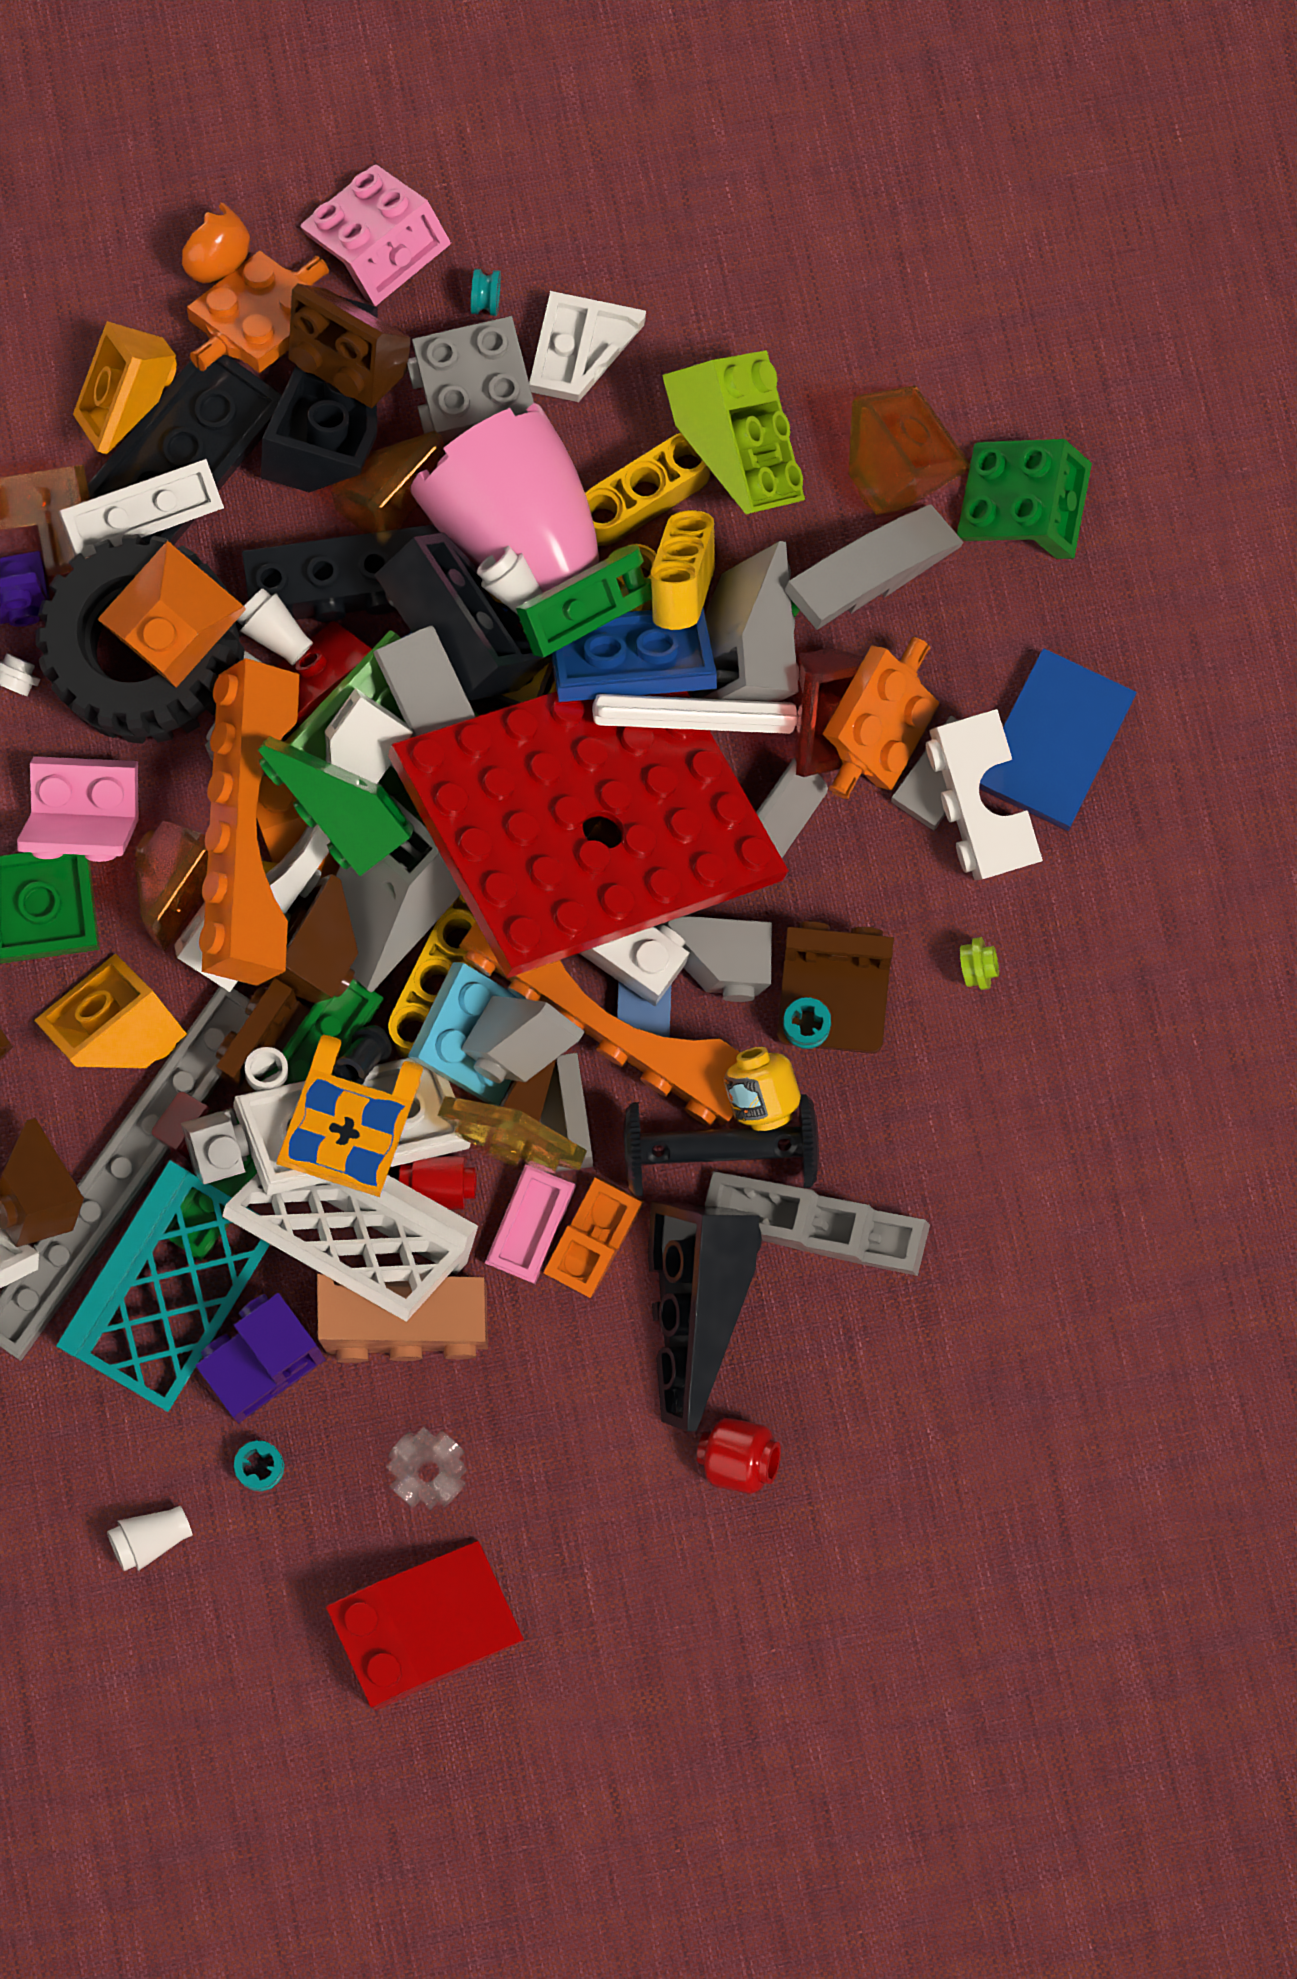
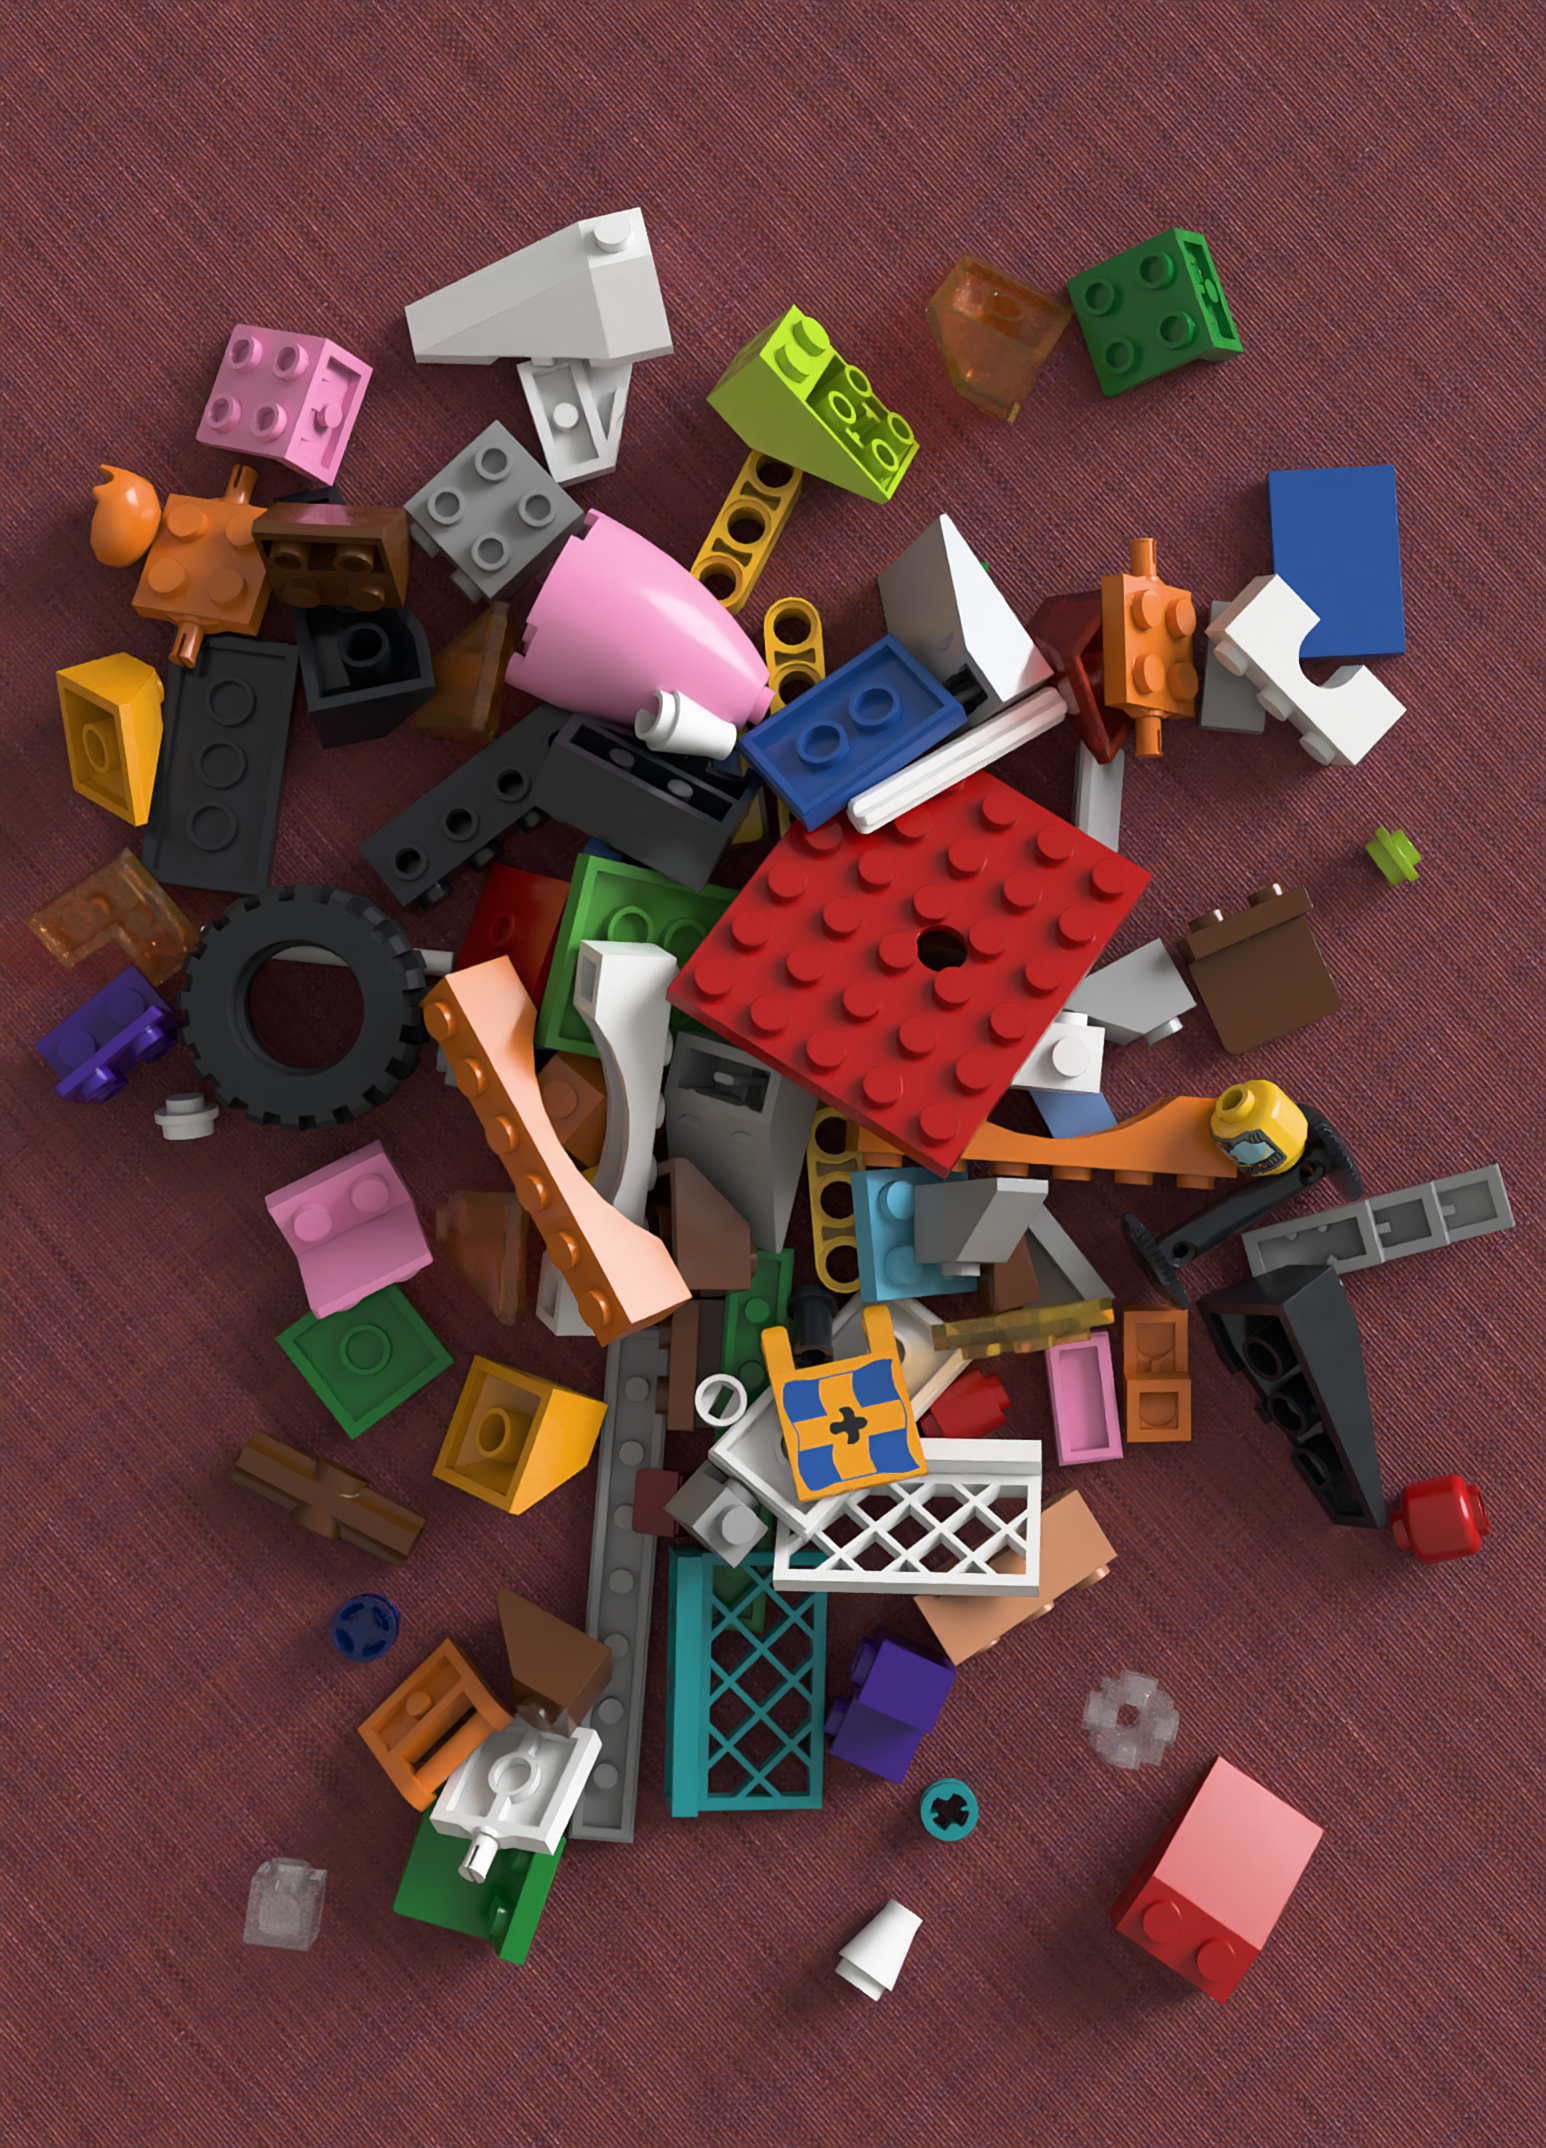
camera: 30 degrees left, 10 degrees up
white plate [58,459,224,558] -> none
orange slope [98,541,246,688] -> none
white cone [236,589,313,665] -> none
green slope [258,736,414,876] -> none
light grey slope [373,626,475,737] -> none
teal bush [471,269,501,316] -> none
green plate [516,545,652,657] -> none
yellow beam [651,510,715,630] -> none
teal bush [783,997,831,1049] -> none
light grey slope [784,504,963,630] -> none
none -> white wedge [405,207,674,368]

